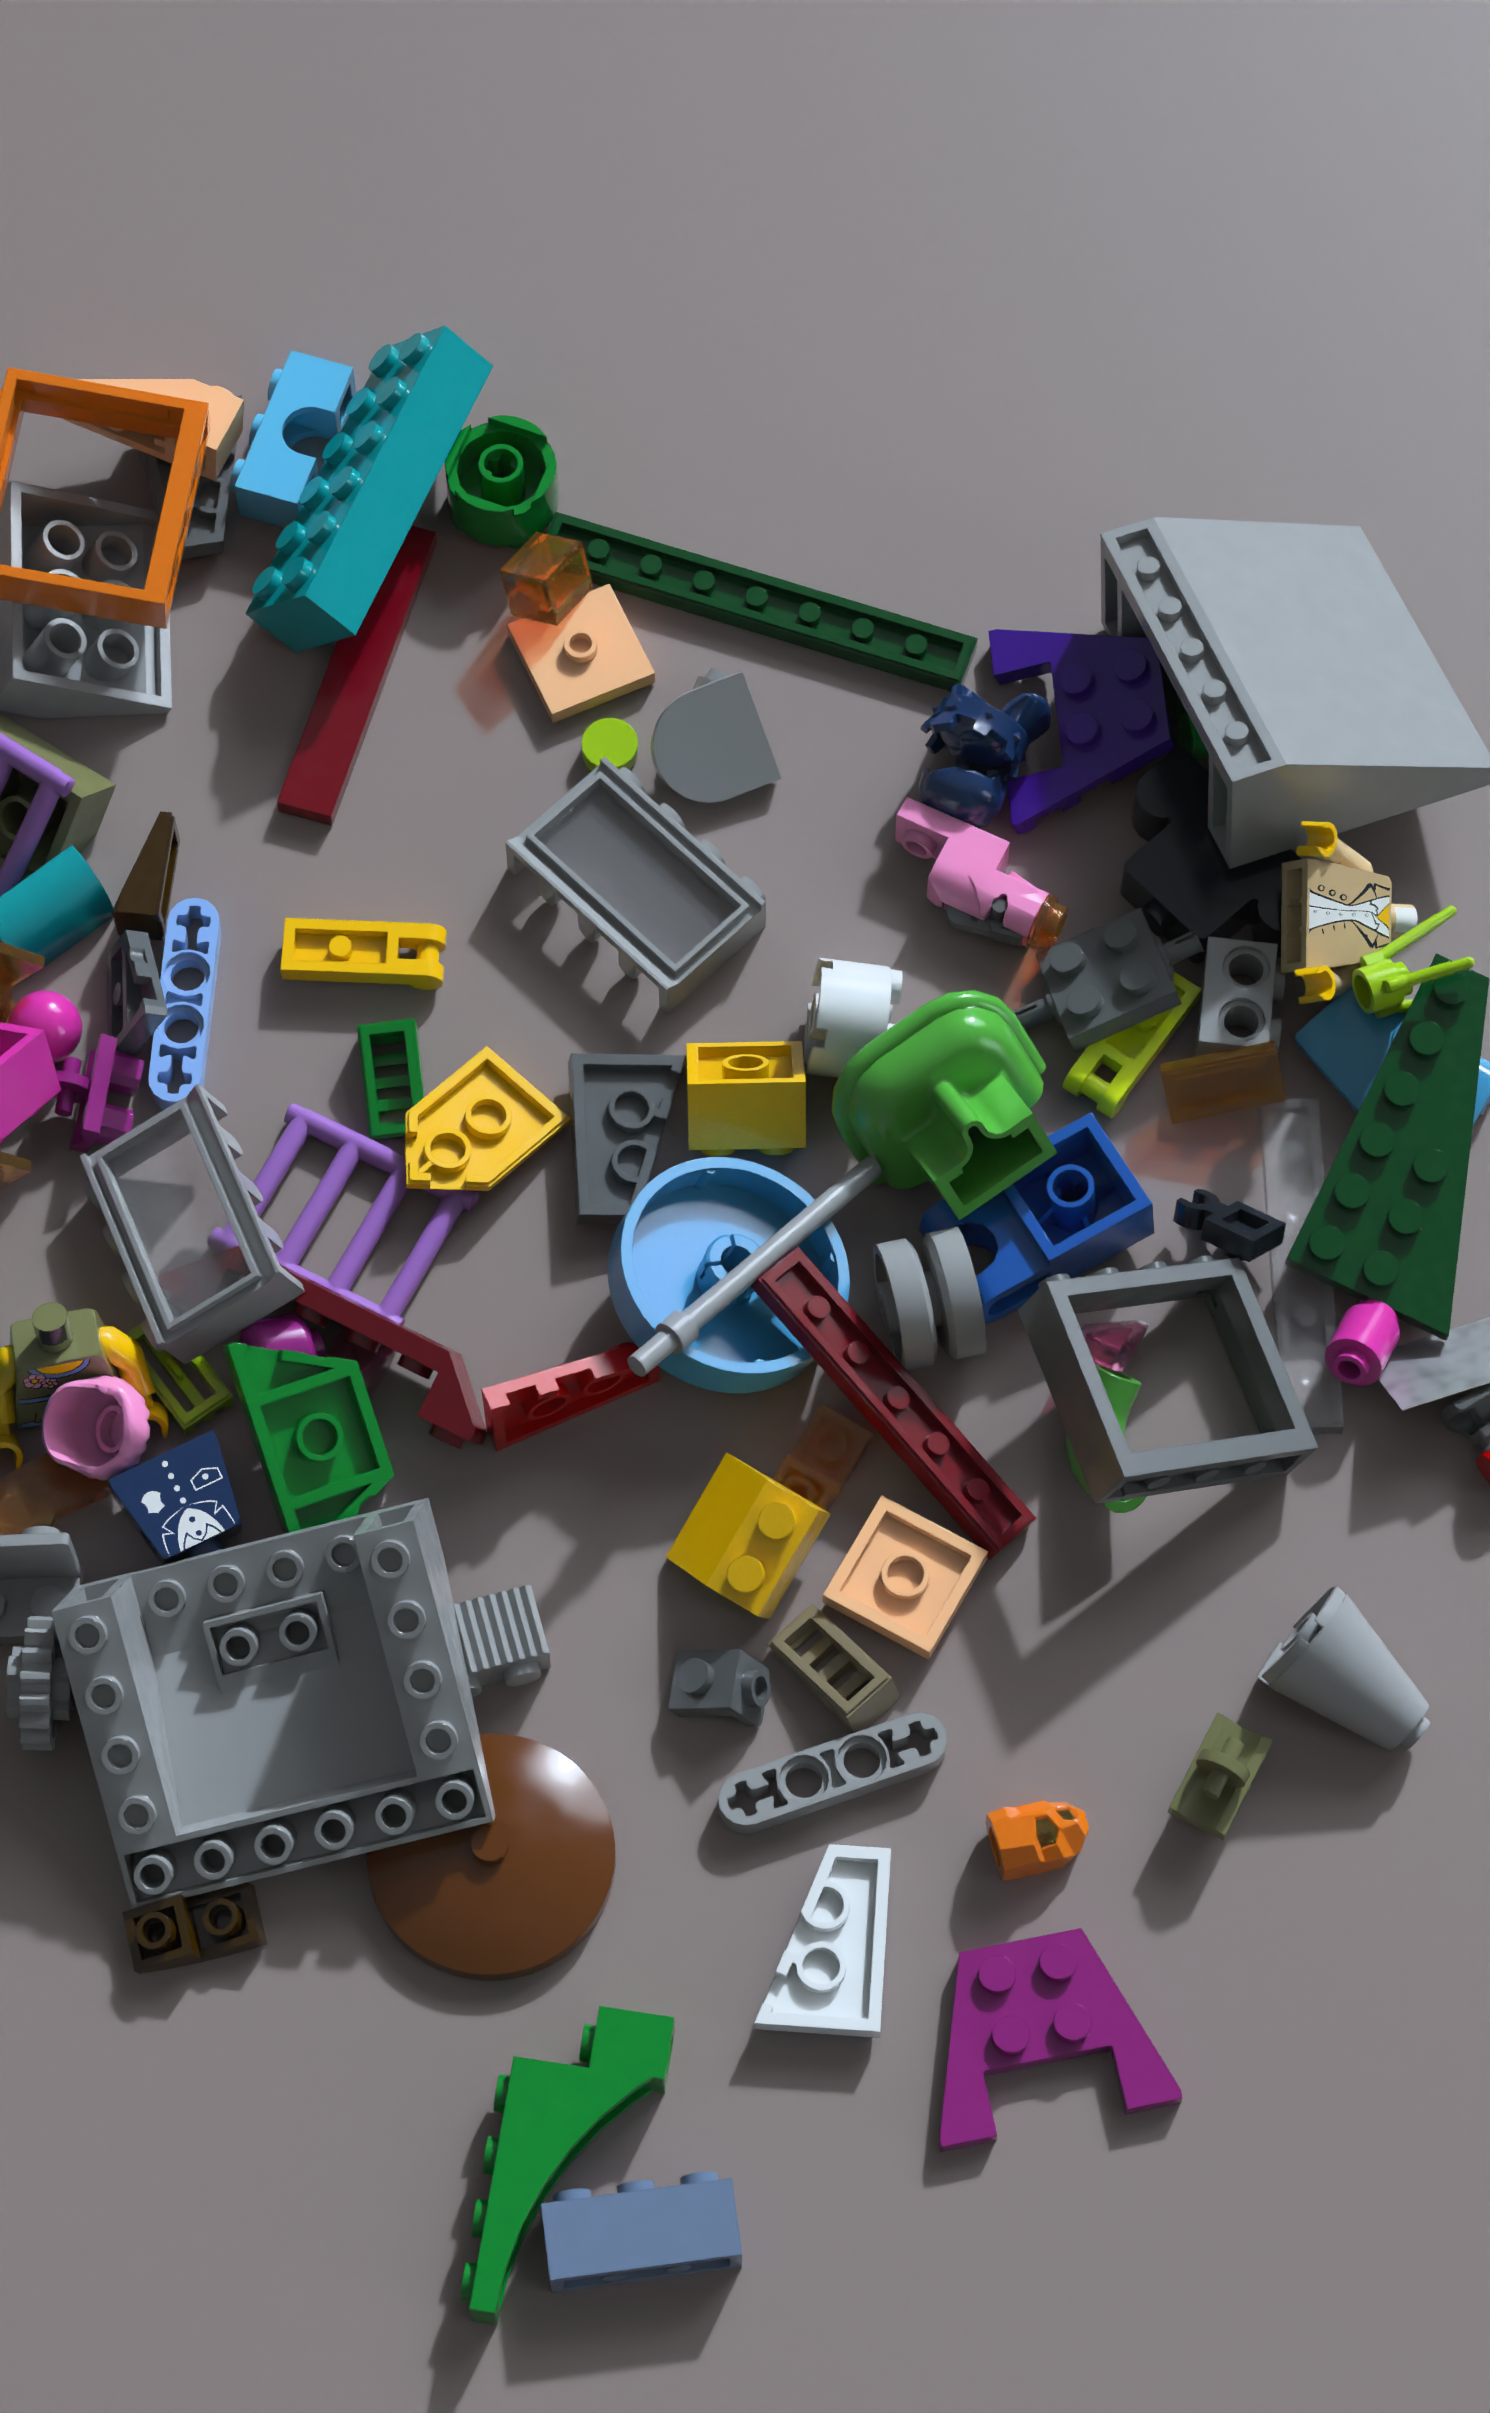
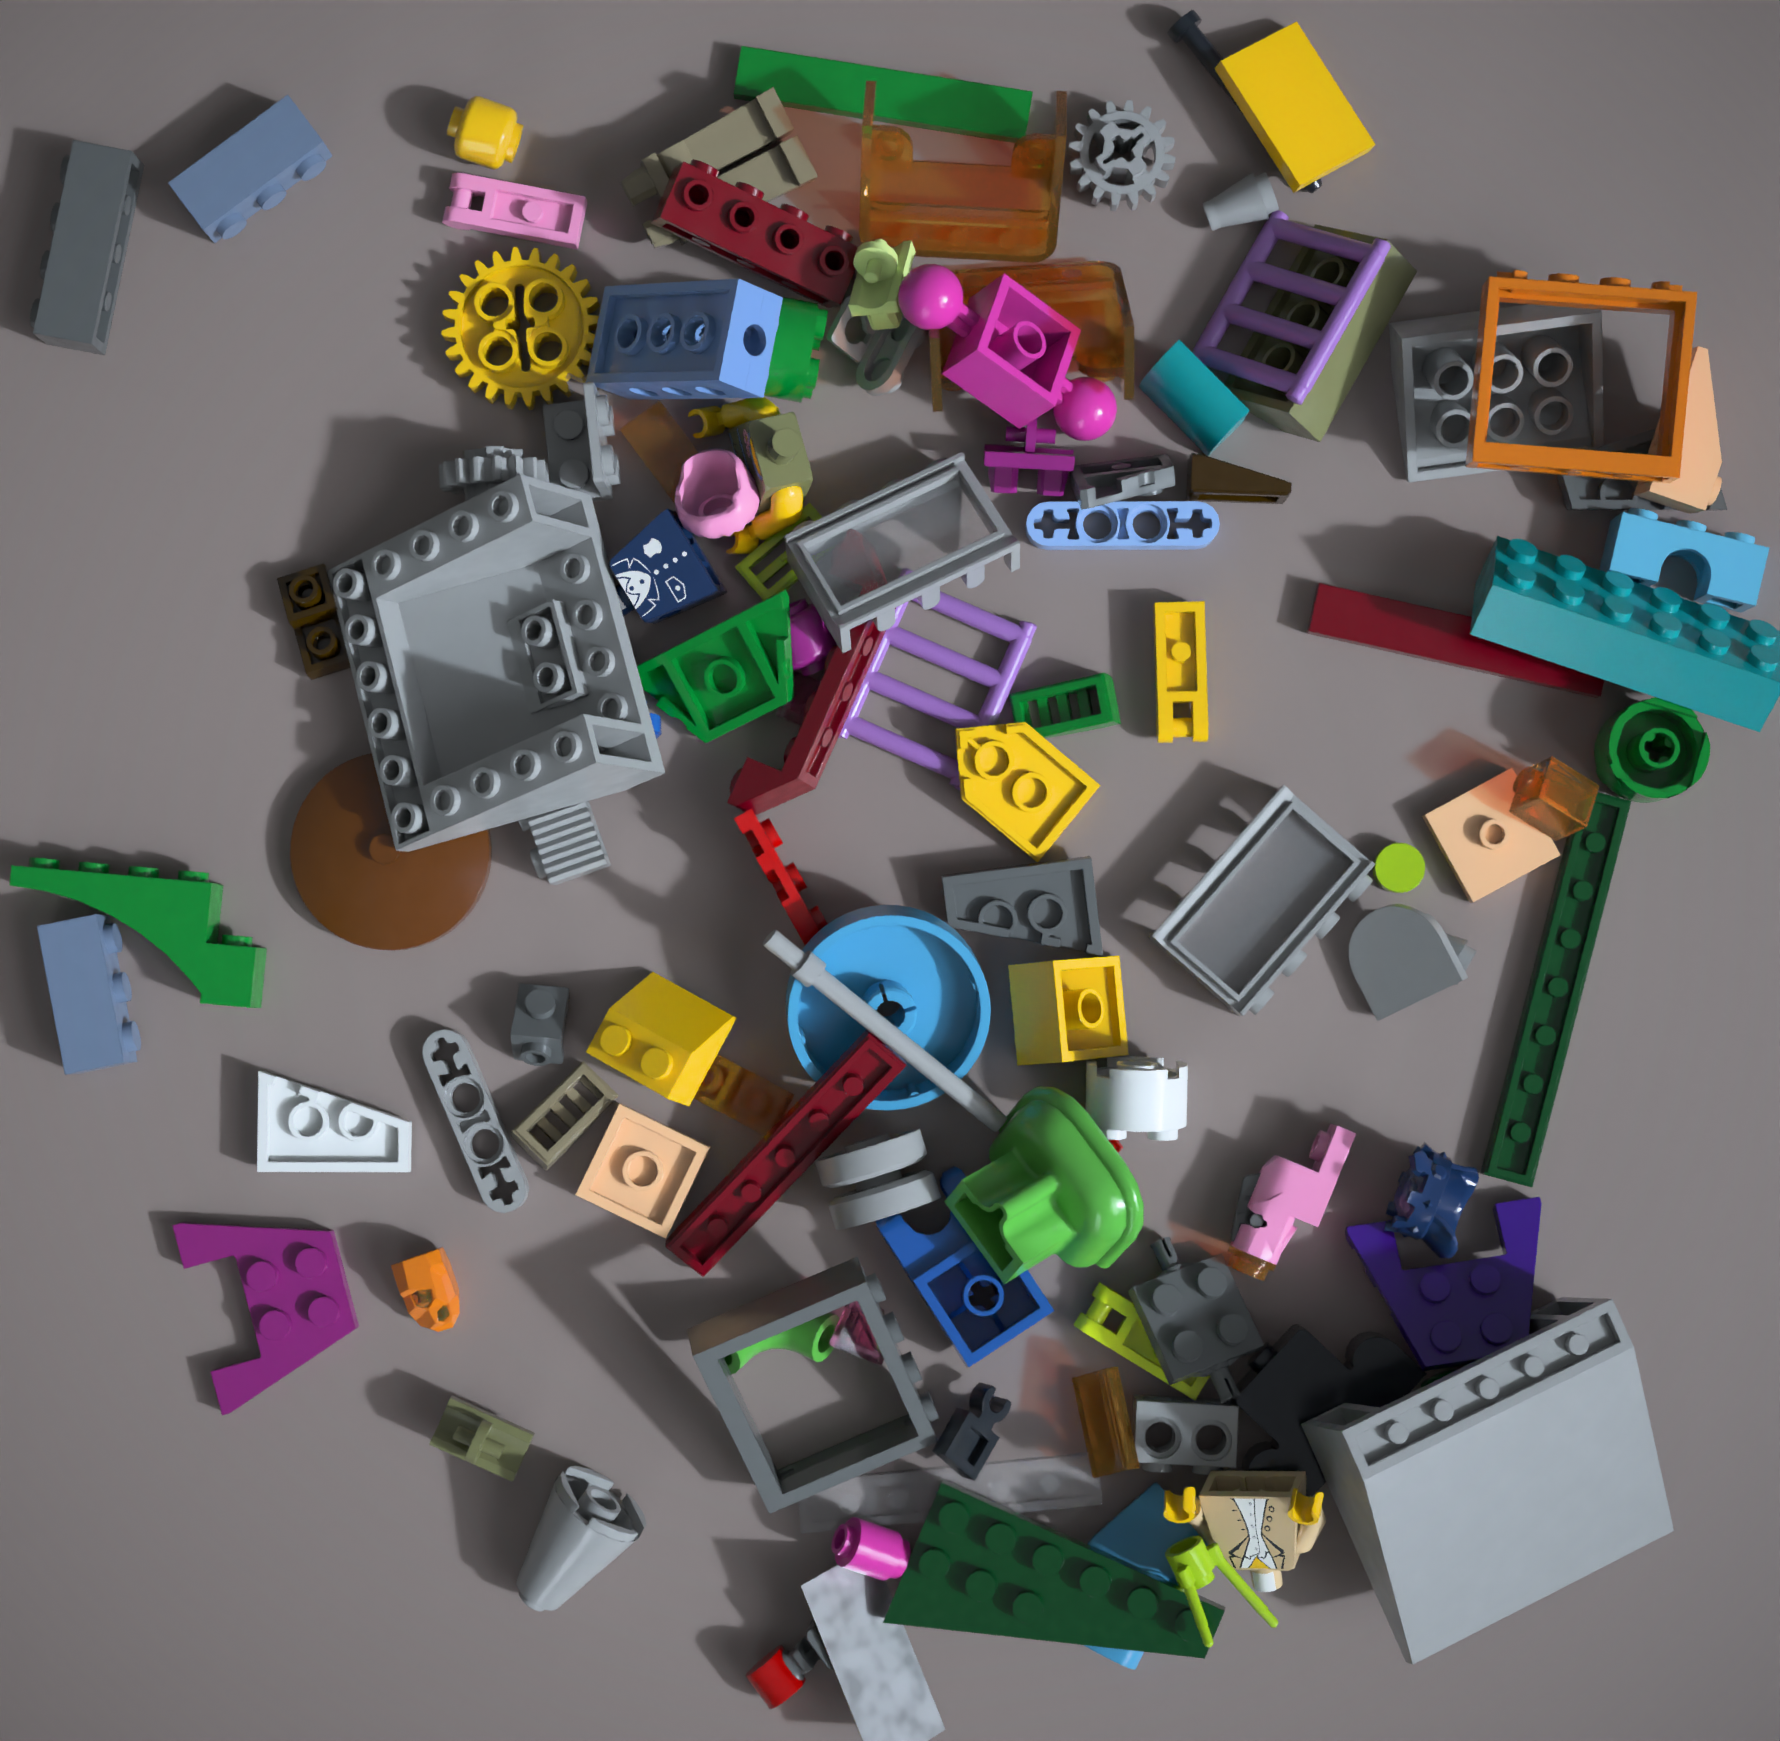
camera: 90 degrees right, 20 degrees up
dark blue hair [918,767,1008,828] -> none

